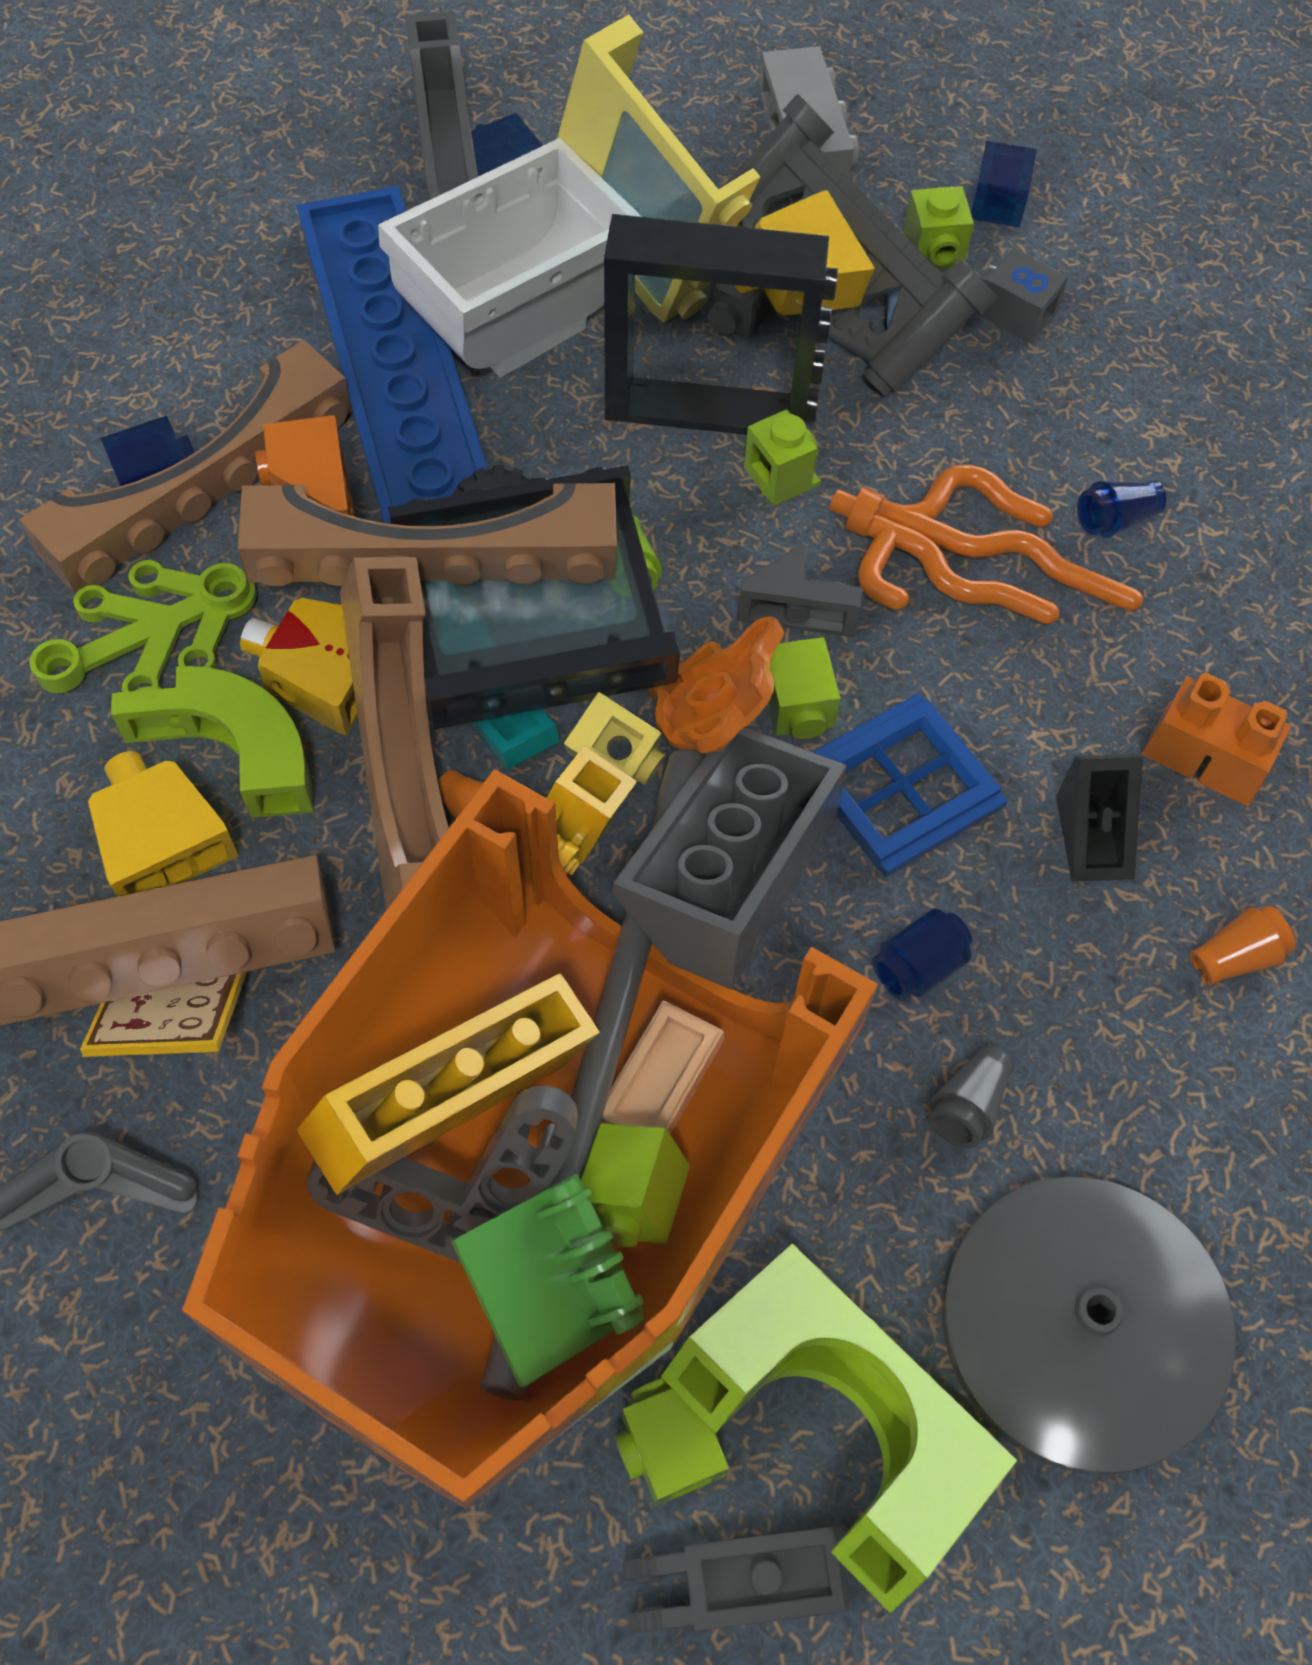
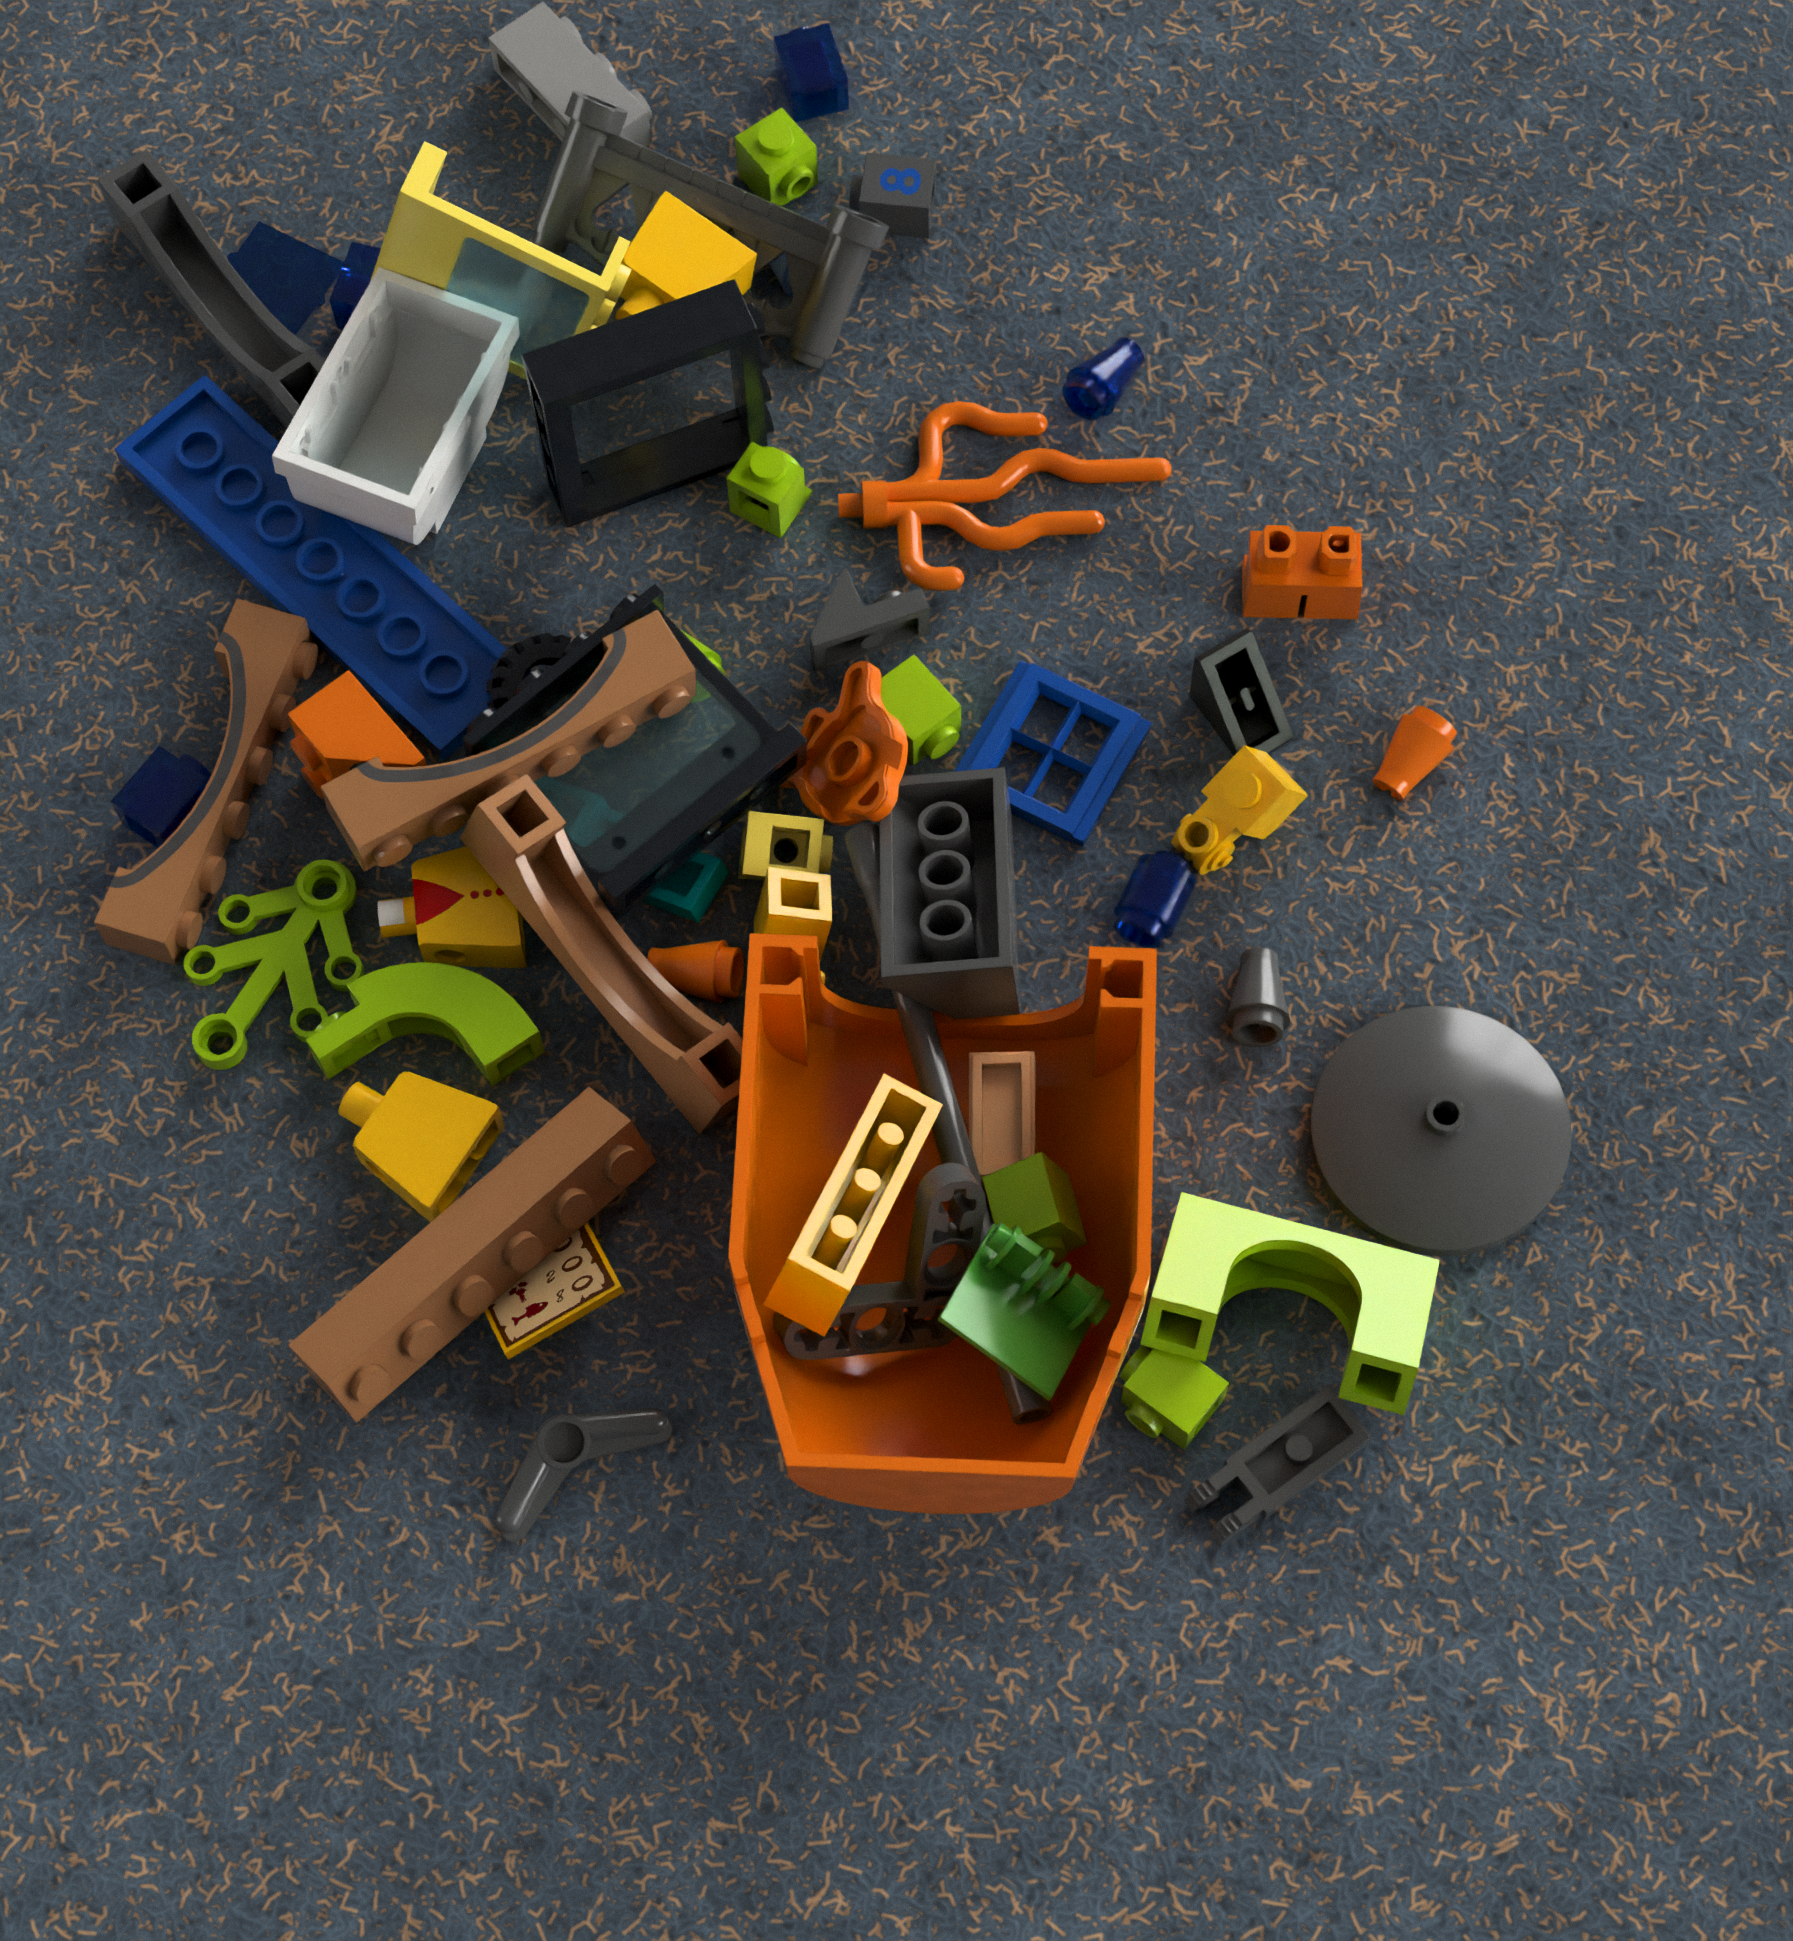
camera: 25 degrees left, 5 degrees up
none -> yellow brick [1171,745,1308,875]

